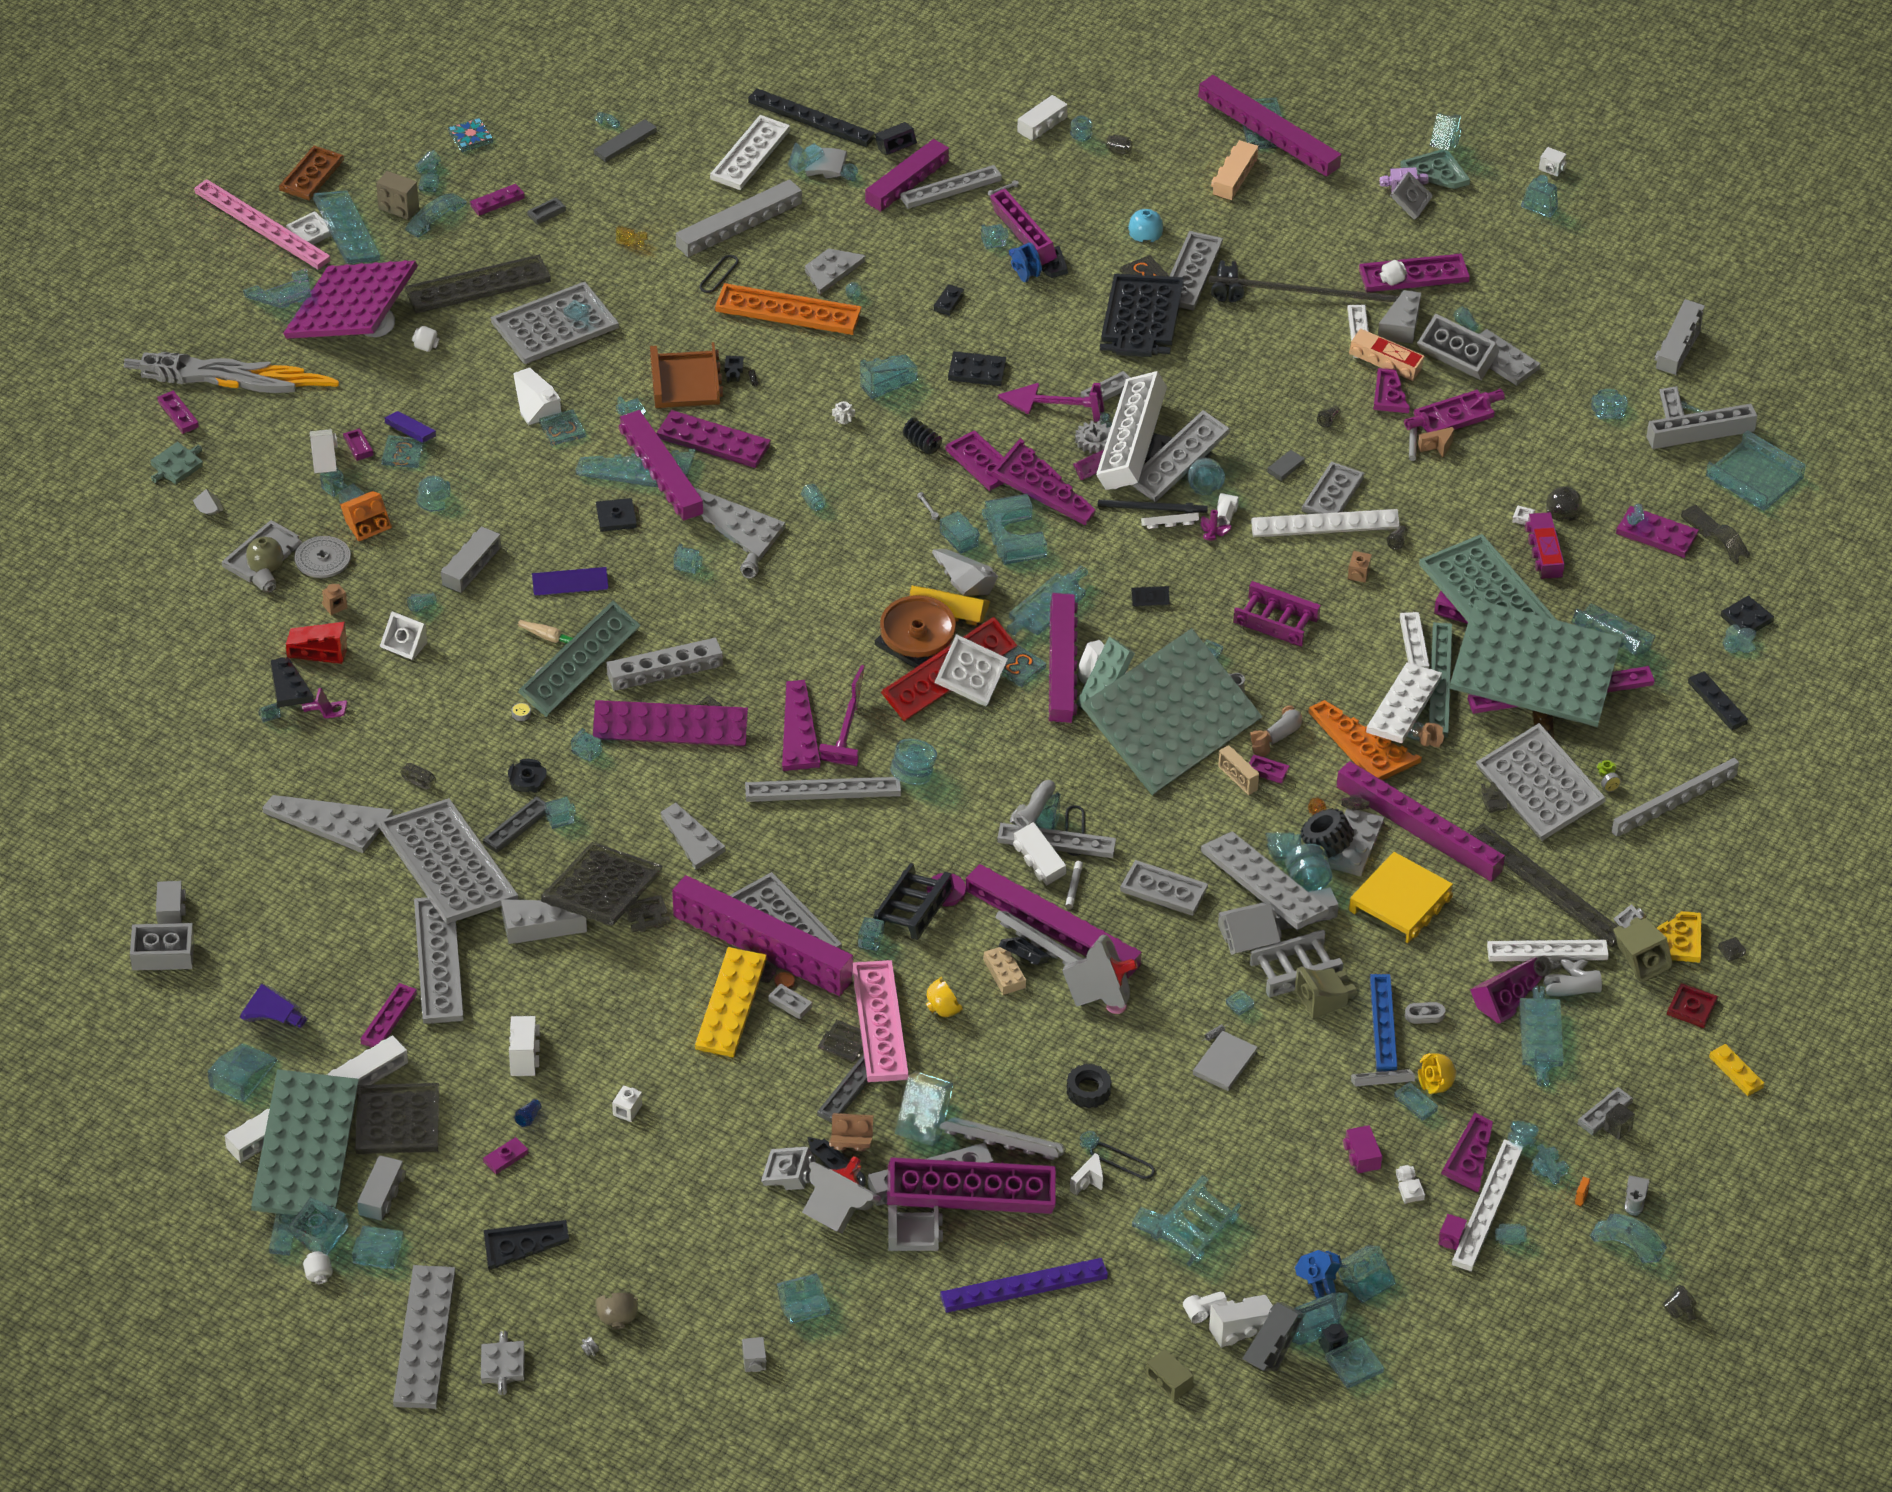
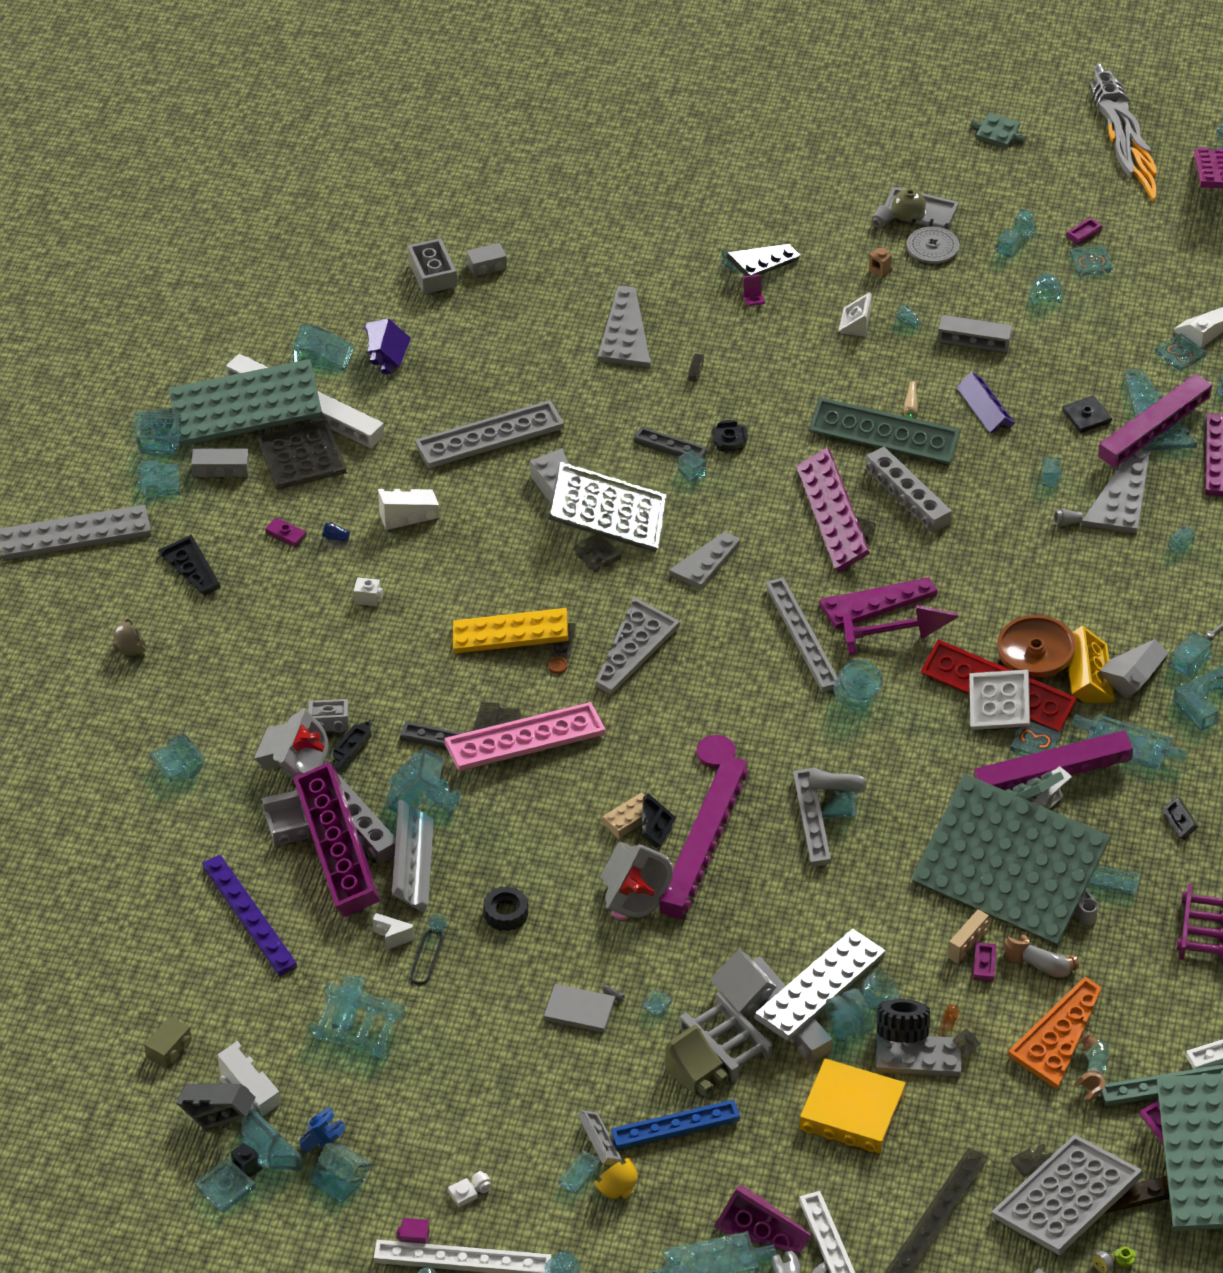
camera: 75 degrees right, 0 degrees up
magenta plate [157,390,199,434] -> none
light grey brick [193,489,223,515] -> none
red wedge [285,622,347,664] -> none
white head [303,1251,333,1284] -> none
white wedge [310,429,338,473] -> none
orange slope [340,491,392,541] -> none
magenta plate [360,983,417,1048] -> none
light grey plate [379,798,518,924] -> none
dark purple tile [385,411,436,443] -> none
light grey plate [481,1331,525,1395] -> none
tile [512,703,531,721] -> none
clear light blue brick [571,728,602,762] -> none
light grey plate [581,1336,600,1356] -> none
magenta brick [672,875,853,996] -> none
light grey brick [742,1337,766,1372] -> none
light grey plate [768,984,812,1019] -> none
medium nougat bracket [829,1113,874,1151] -> none
clear light blue brick [858,917,884,951] -> none
black fence [873,863,954,940] -> none
yellow cylinder [926,977,963,1017] -> none
light grey plate [995,911,1083,965] -> none
white brick [1013,822,1066,886] -> none
black piece [1065,805,1085,856] -> none
light grey bar [1065,861,1083,909] -> none
light grey plate [1120,860,1208,916] -> none
white piece [1183,1291,1227,1323] -> none
magenta brick [1336,761,1505,882] -> none
magenta piece [1343,1125,1382,1174] -> none
white plate [1366,662,1442,743] -> none
light grey plate [1405,1002,1445,1024] -> none
magenta wing [1441,1113,1493,1193] -> none
clear smoke cone [1534,957,1561,976] -> none

